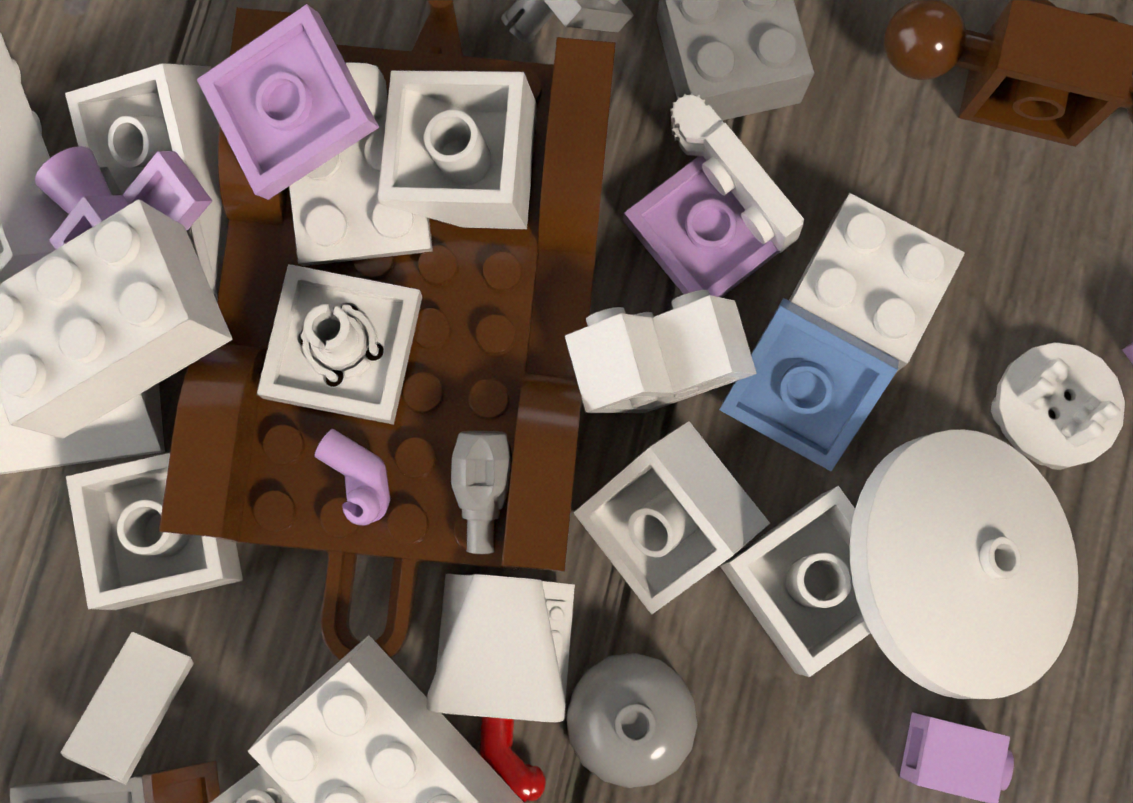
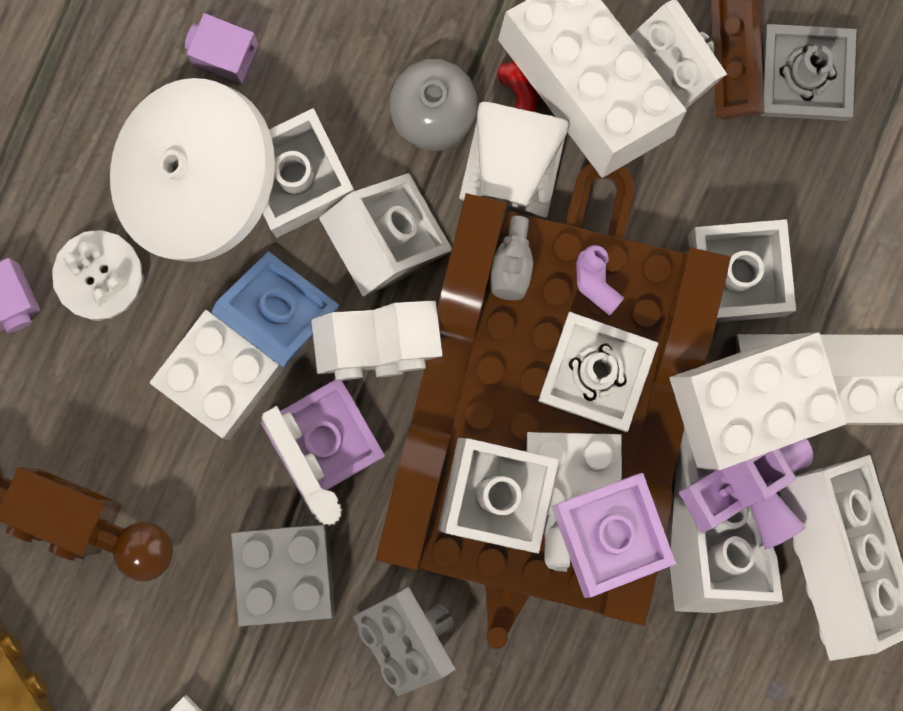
camera: 170 degrees left, 5 degrees up
white tile [60,632,194,785] -> none

